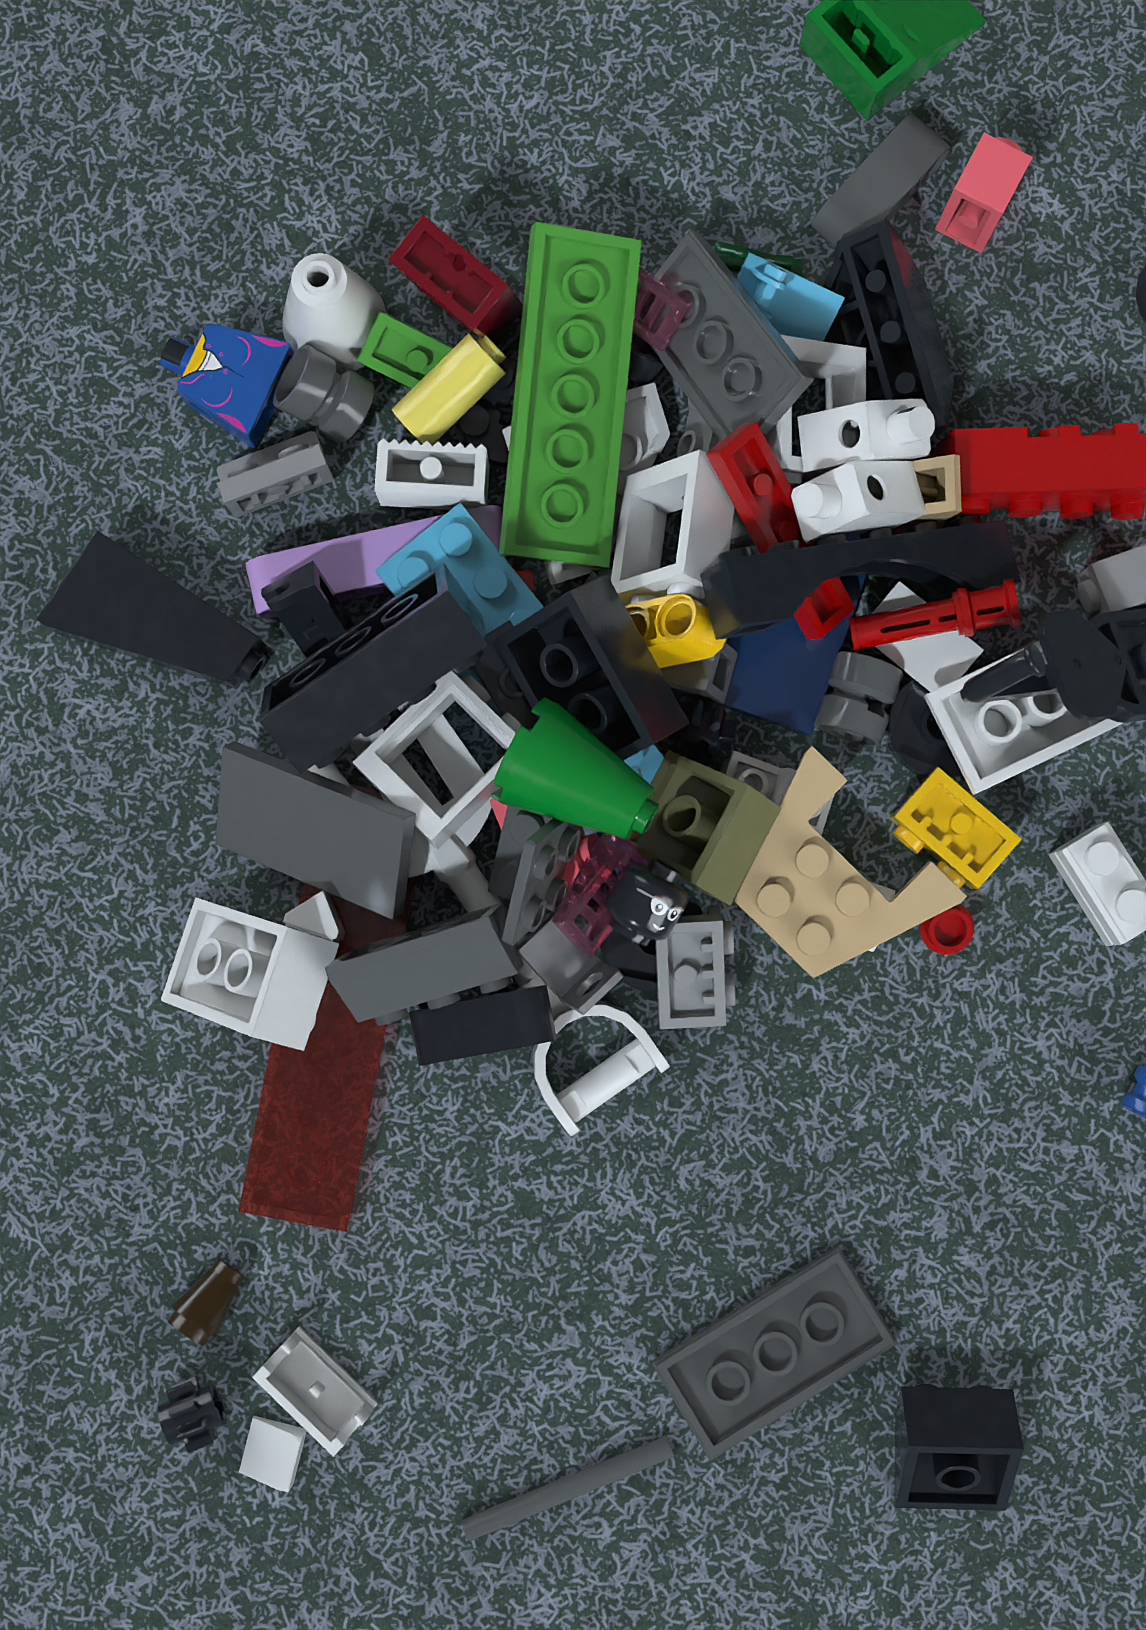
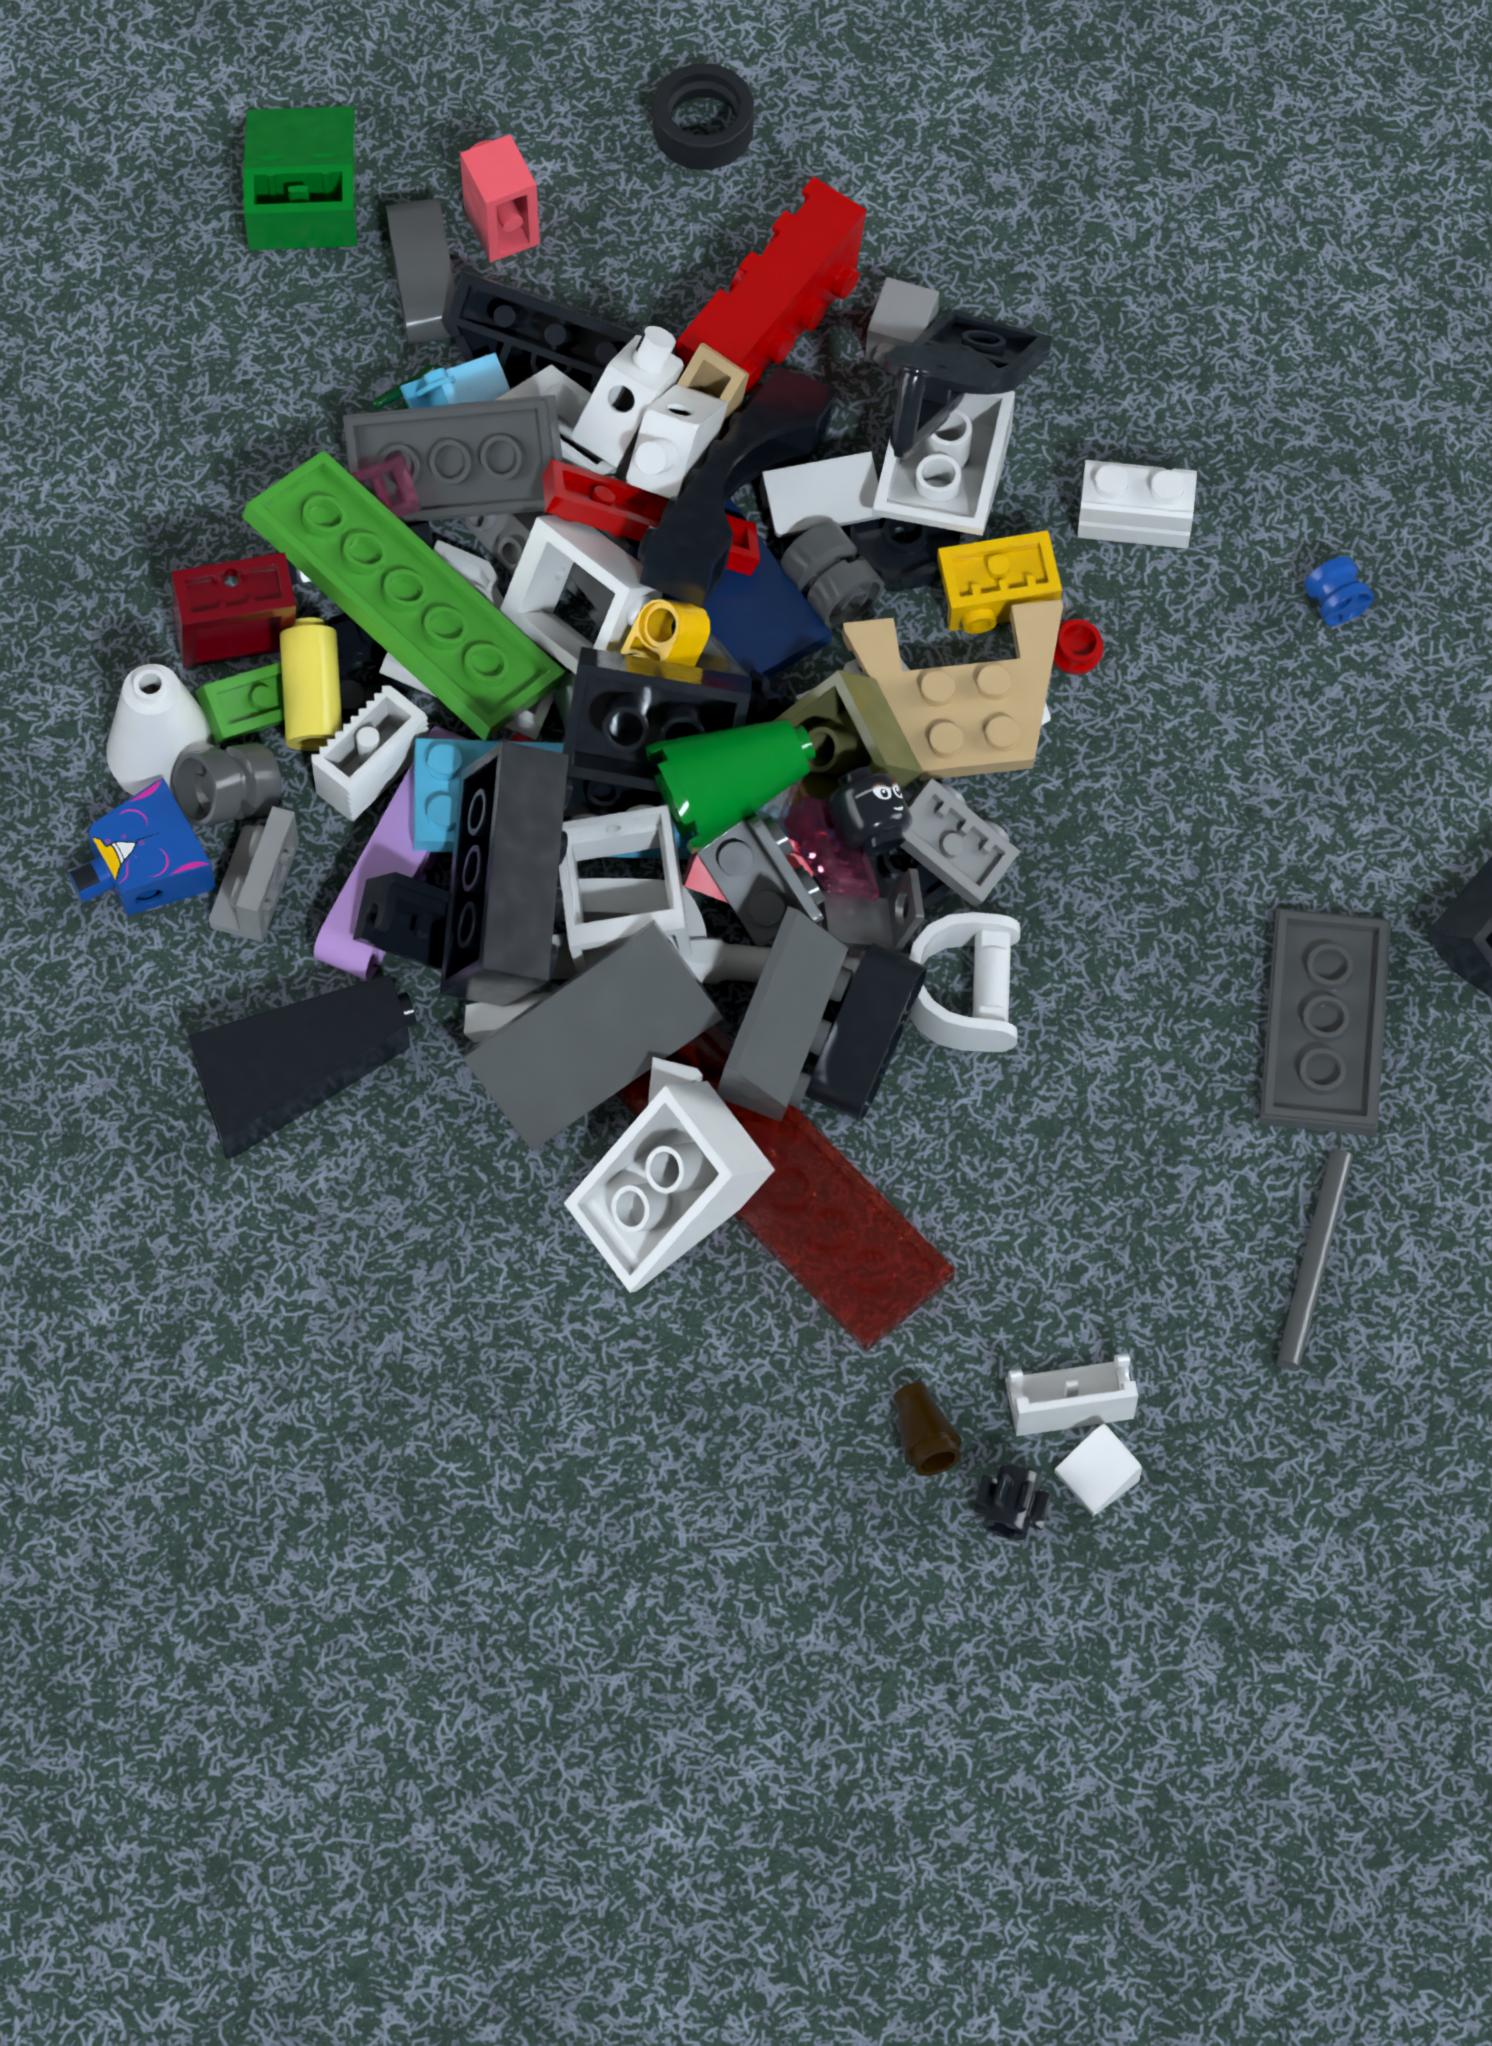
camera: 55 degrees left, 20 degrees down
red pin [848,578,1021,651] -> none

